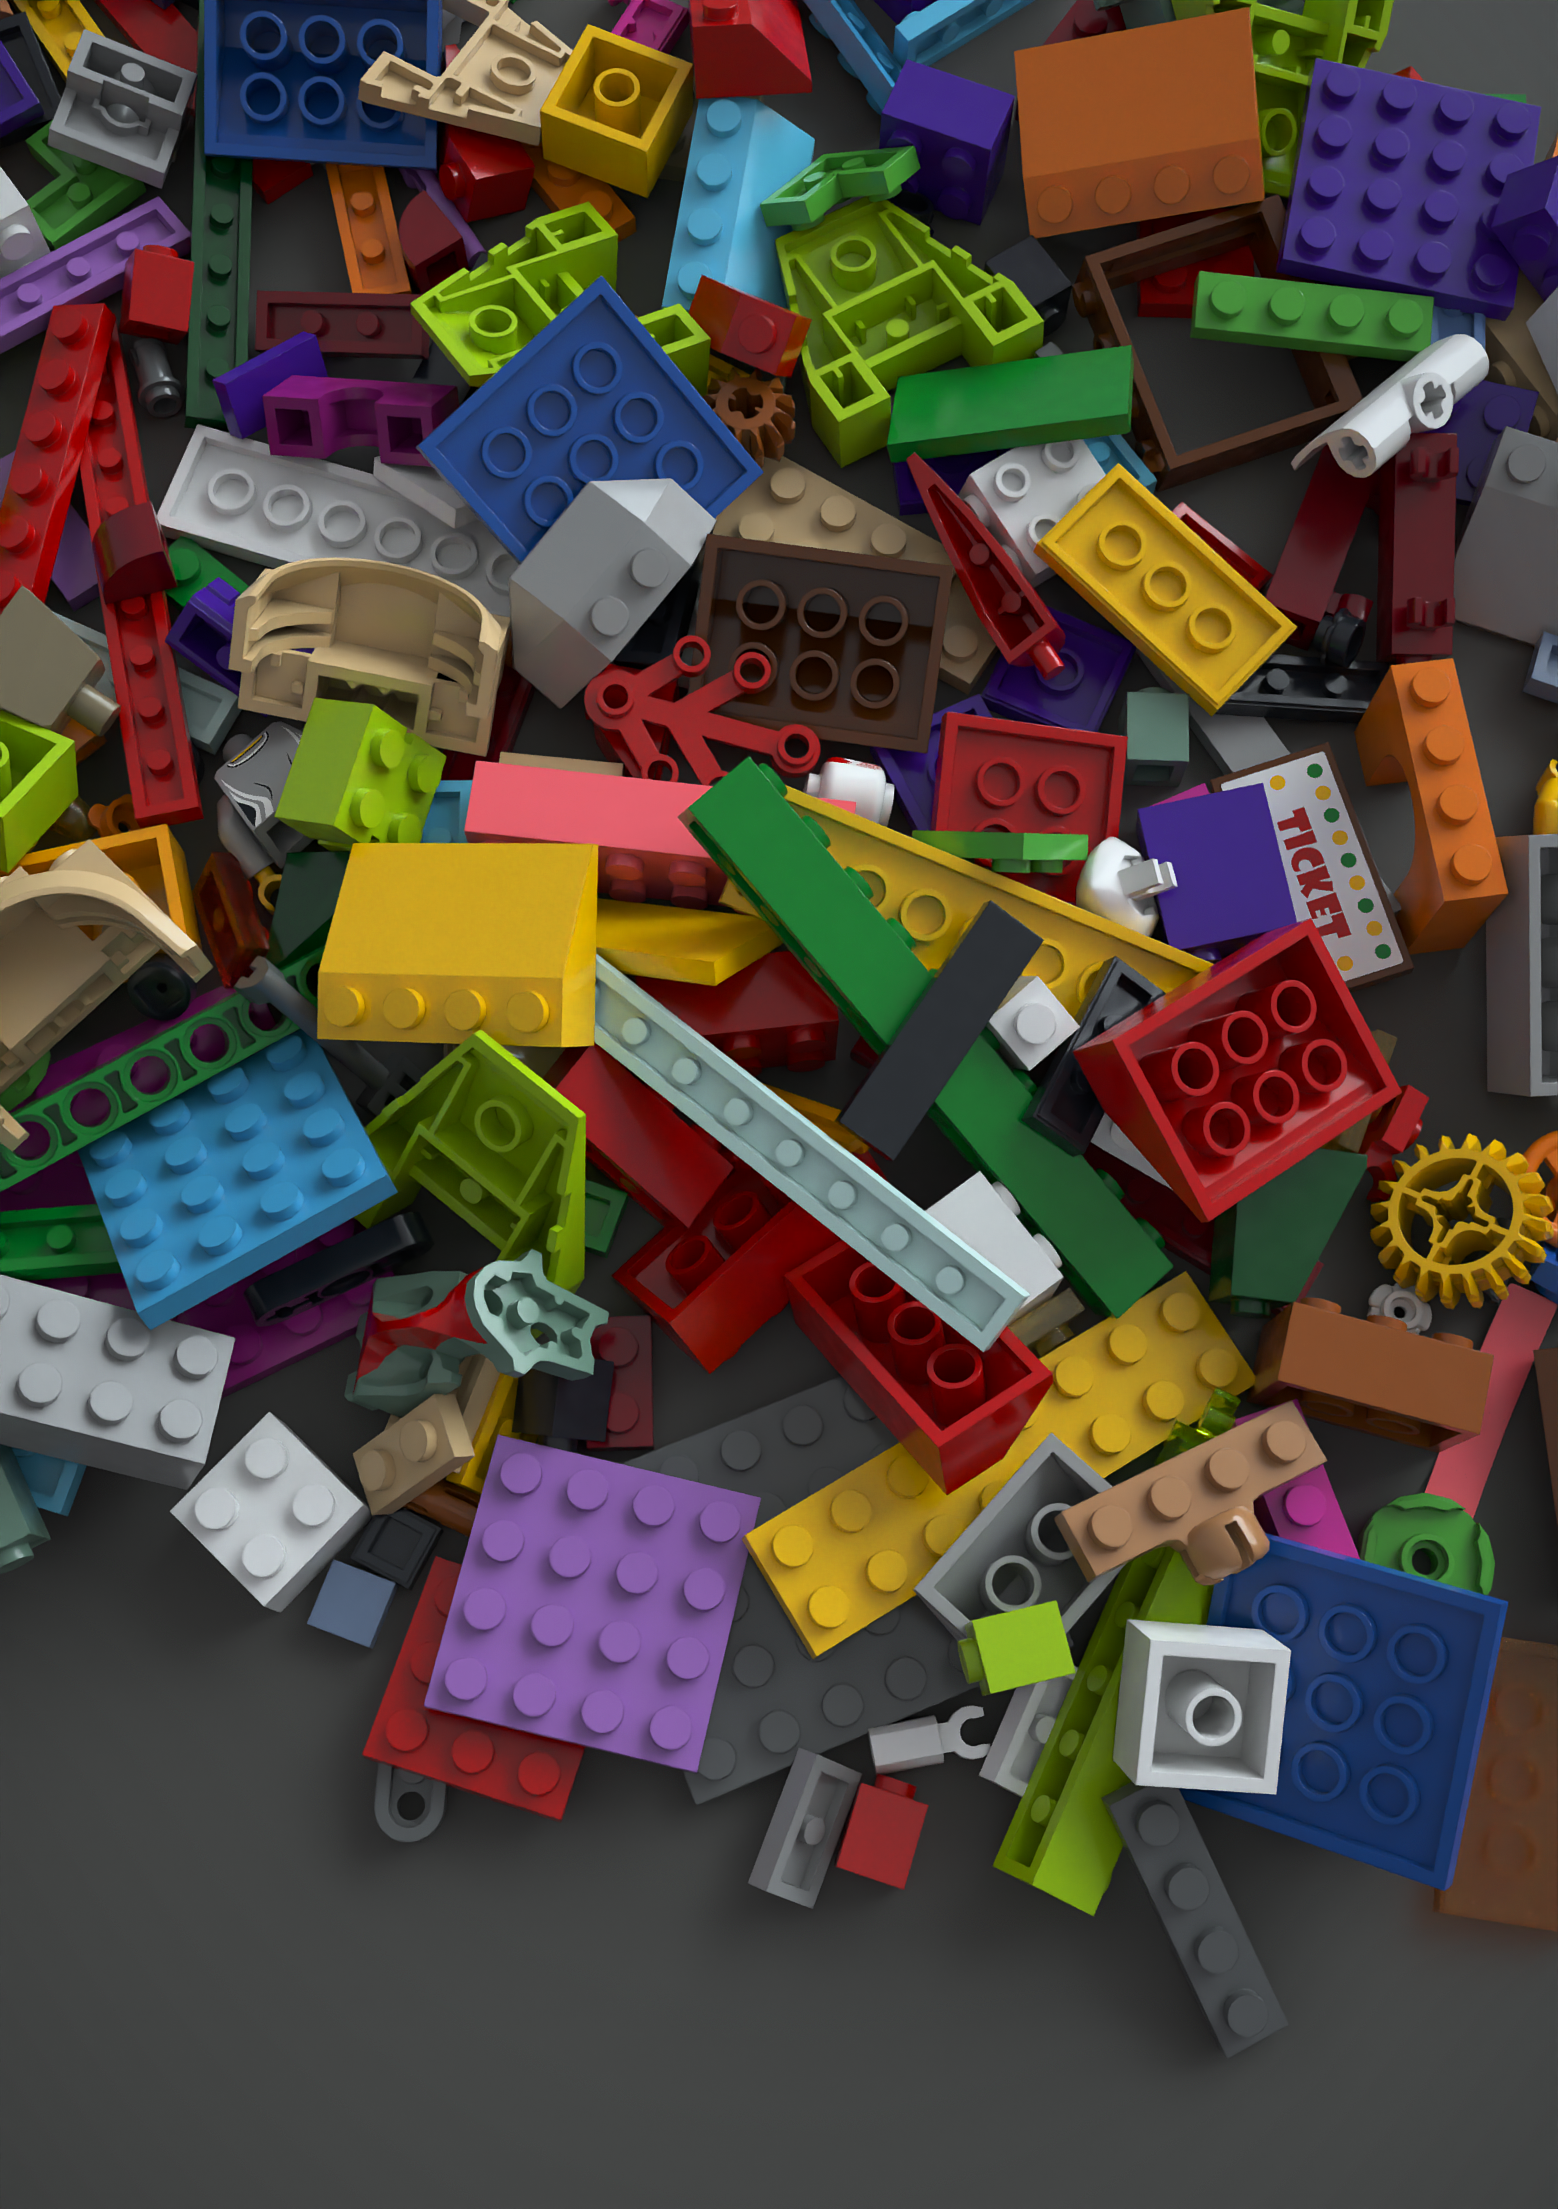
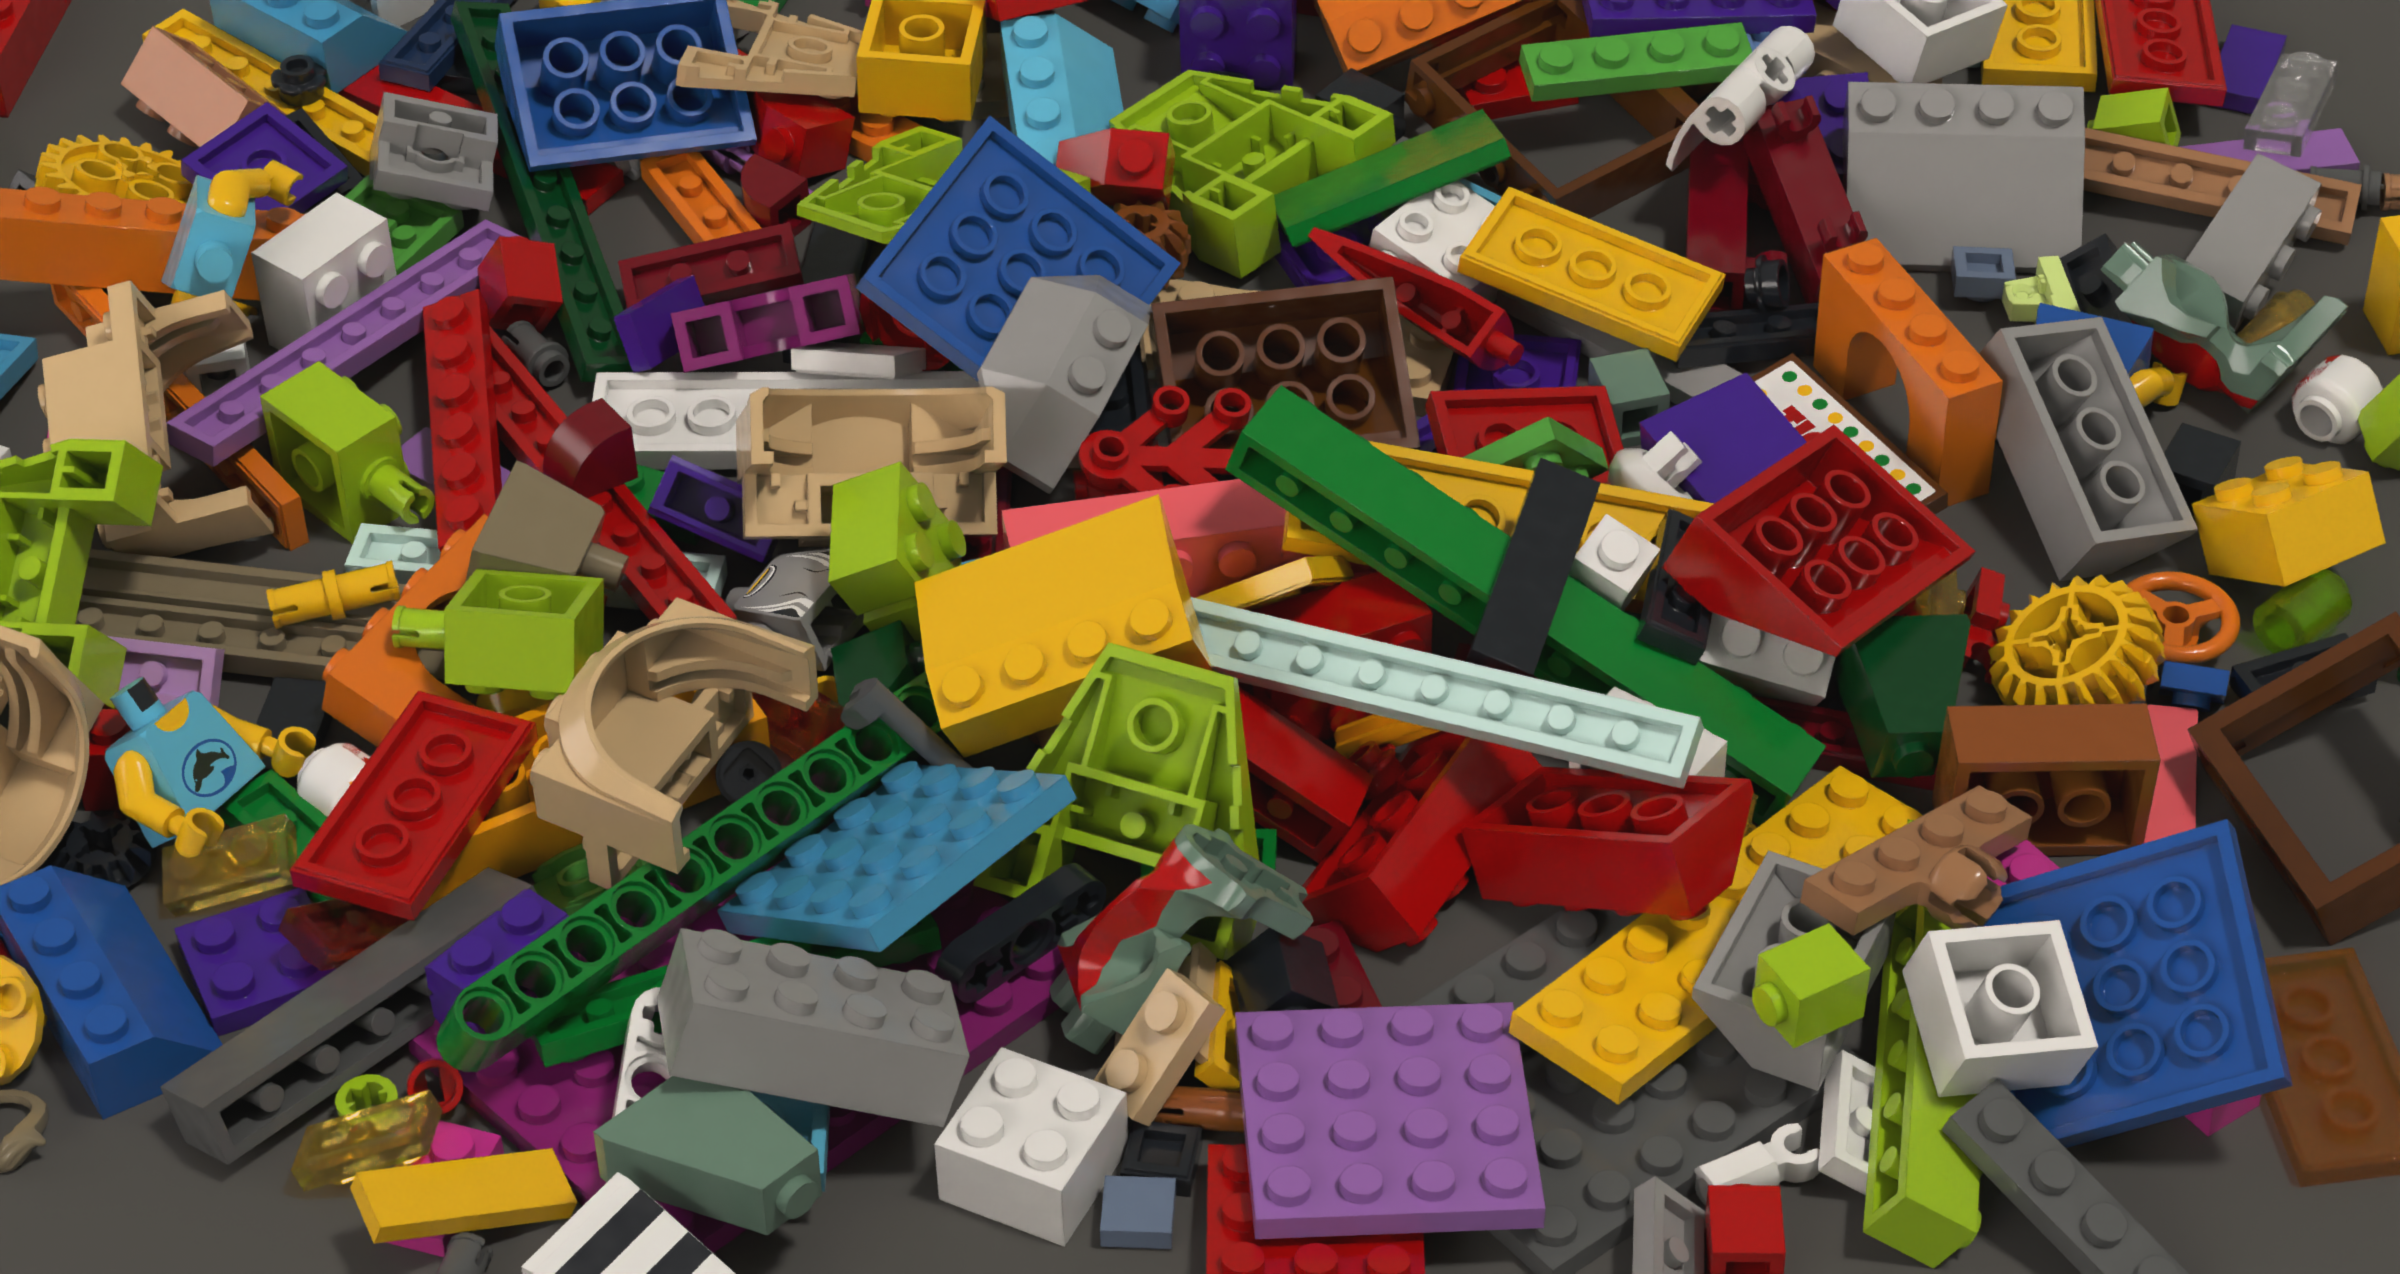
camera: 15 degrees left, 30 degrees down
bright green plate [760,146,920,231] -> none

